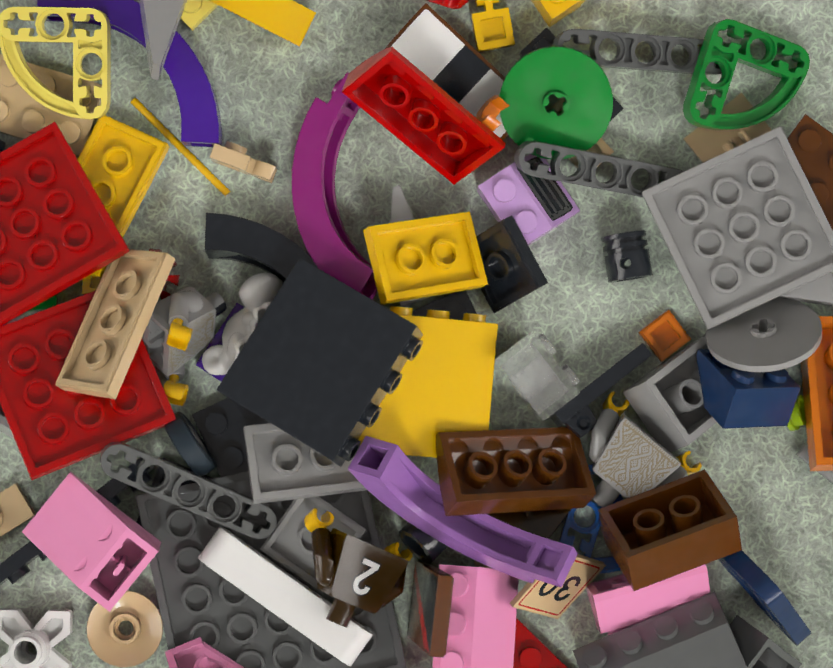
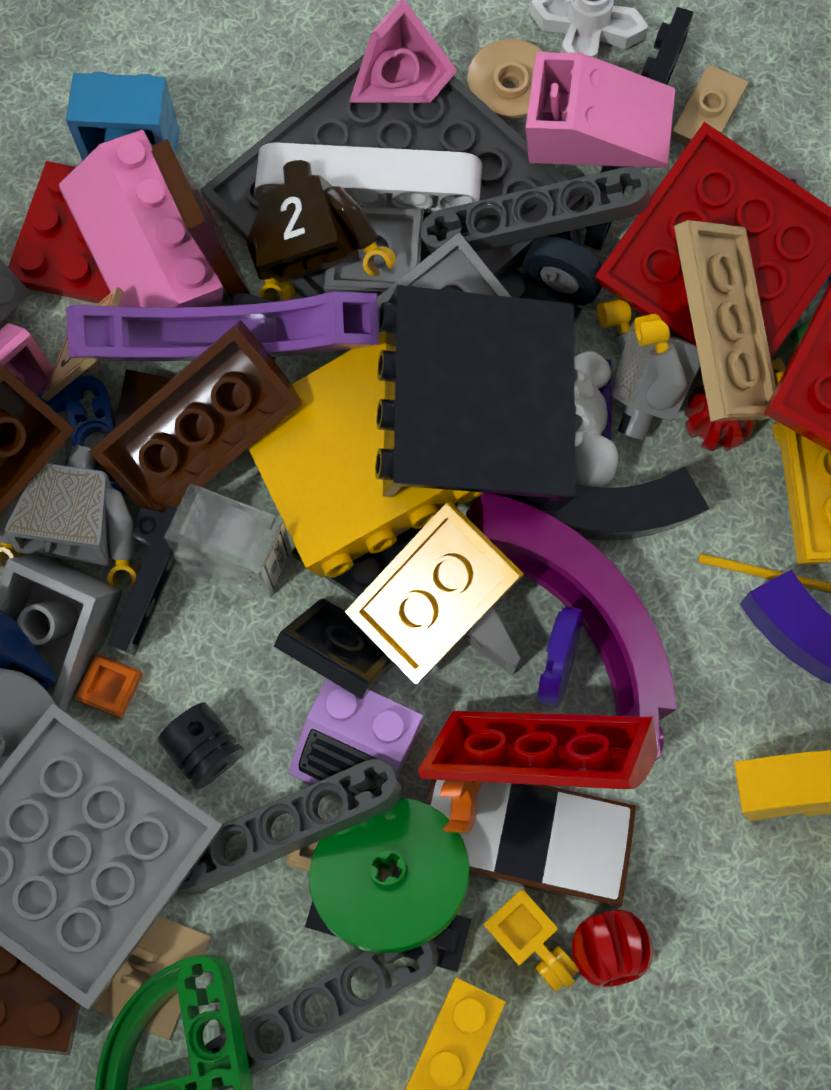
camera: 150 degrees right, 15 degrees down
tan plate [210,141,277,183] -> none
none -> dark purple tile [538,605,584,707]

